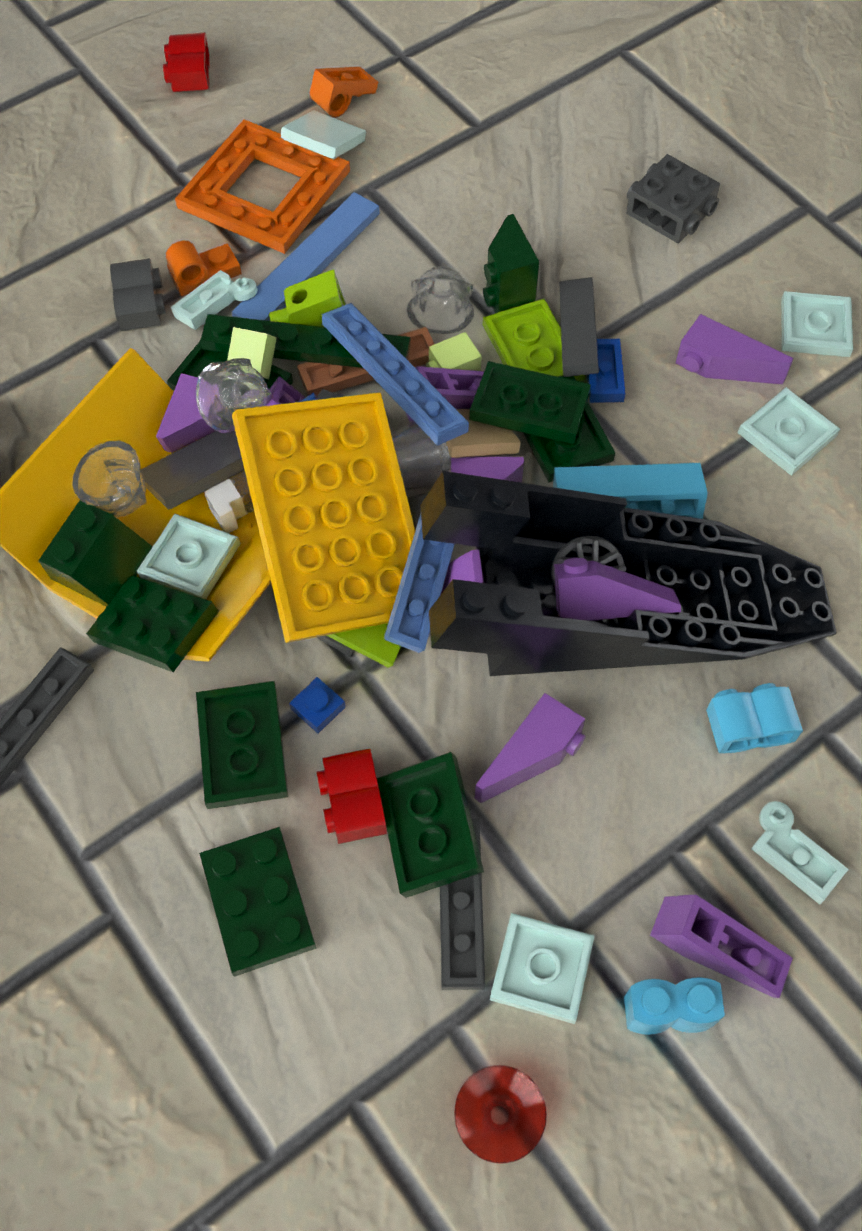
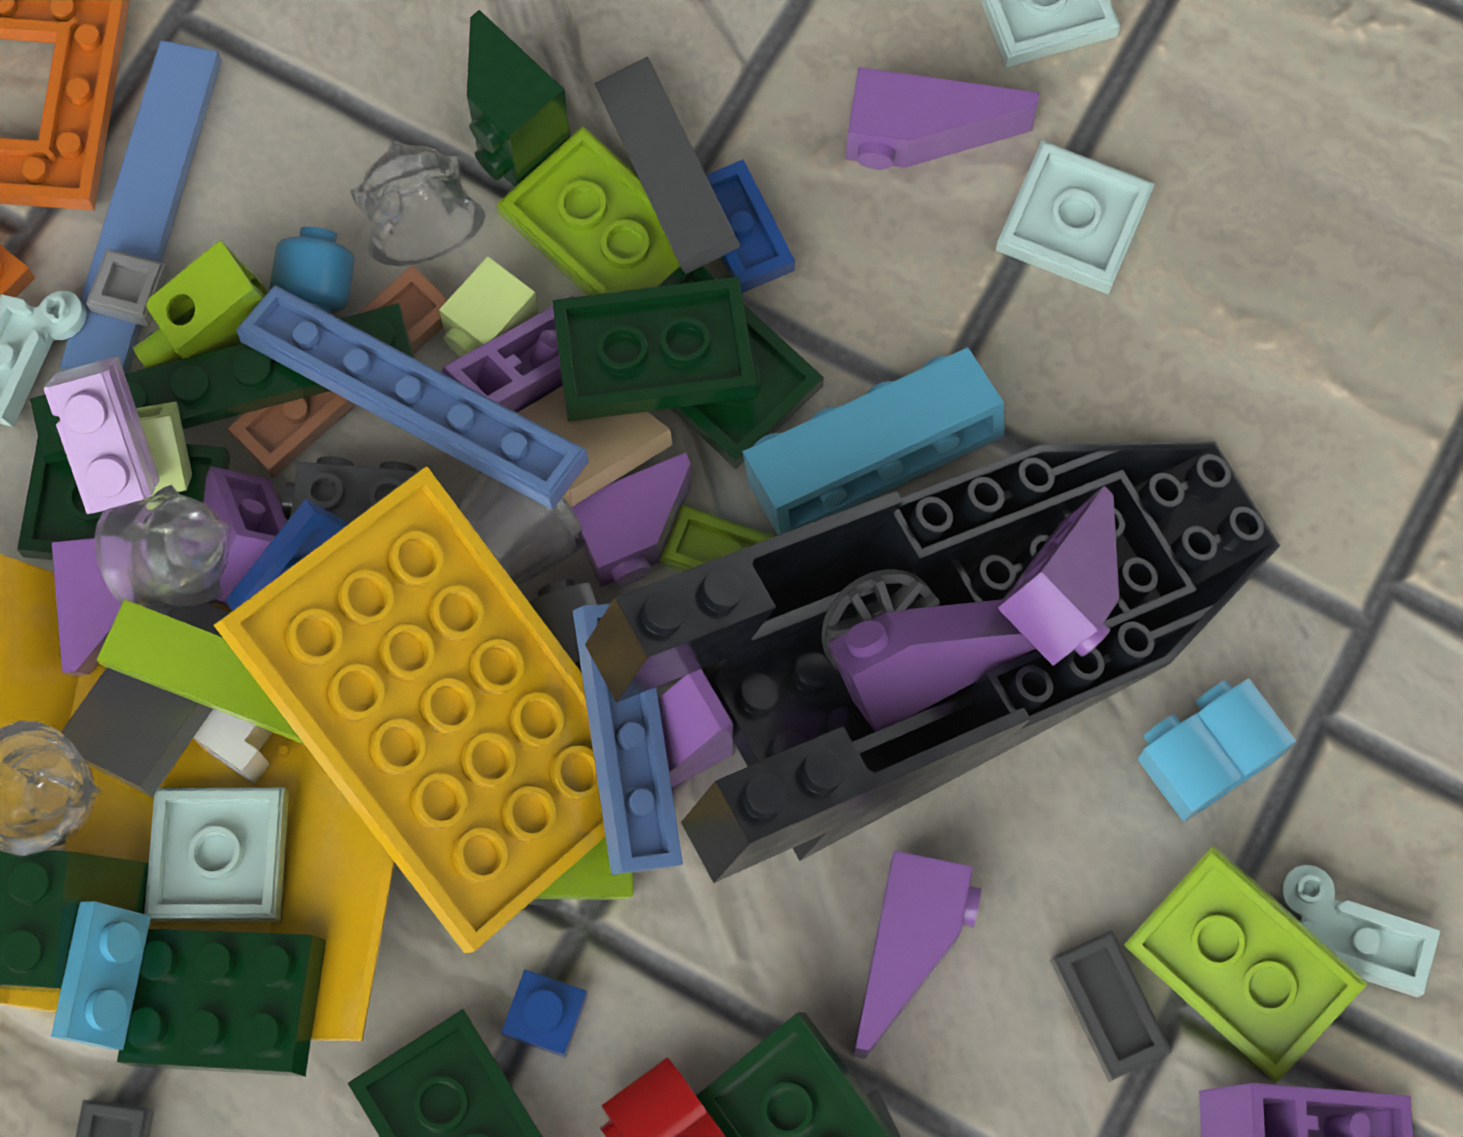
camera: 25 degrees left, 10 degrees up
none -> lavender brick [43,356,160,514]
none -> medium azure plate [51,901,151,1050]
none -> light grey tile [86,249,169,327]
none -> lime tile [97,599,304,744]
none -> dark azure head [269,227,355,314]
none -> medium lavender slope [997,486,1119,666]
none -> dark grey tile [1050,930,1172,1082]
none -> lime tile [1124,845,1368,1083]

